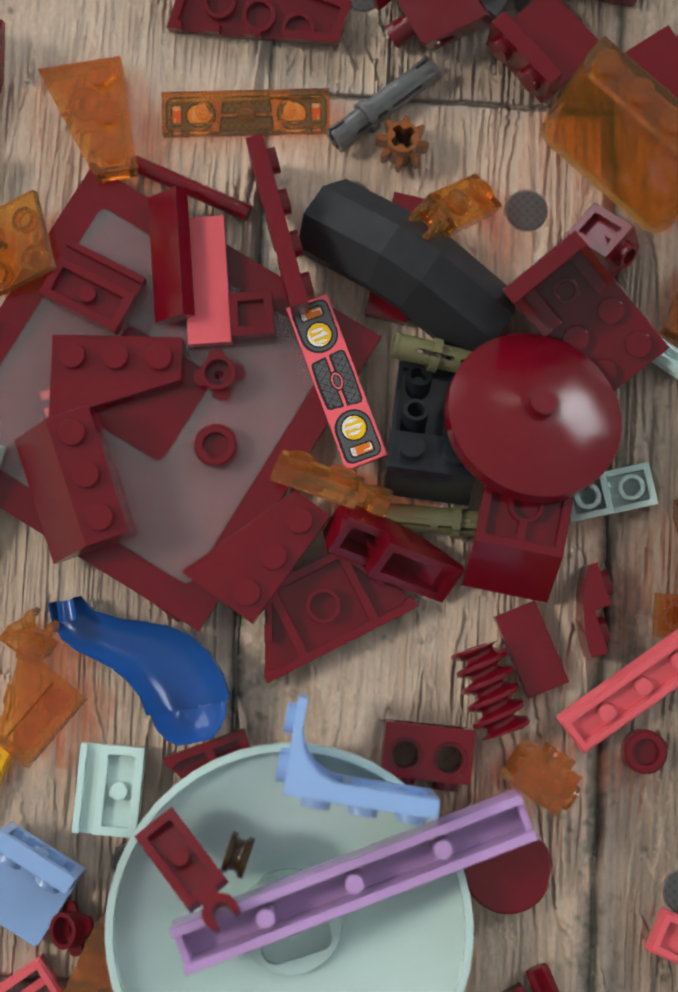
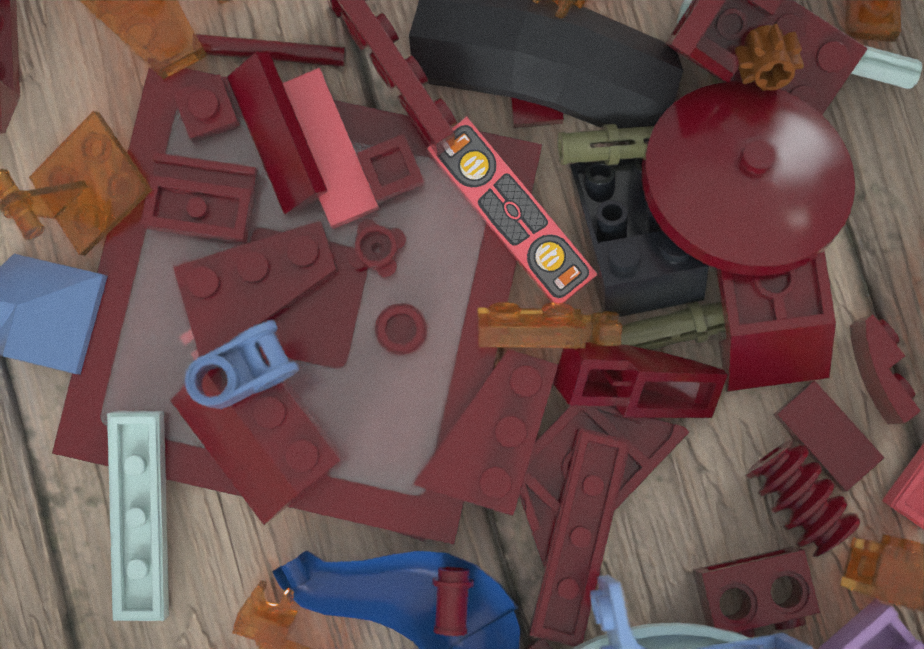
camera: 20 degrees left, 0 degrees up
light aqua slope [570,462,658,522] -> none
none -> dark red plate [172,74,241,143]
none -> medium blue piece [185,320,299,409]
none -> dark red pin [432,566,474,636]
none -> dark red tile [529,428,631,647]
none -> dark orange gear [735,24,804,91]

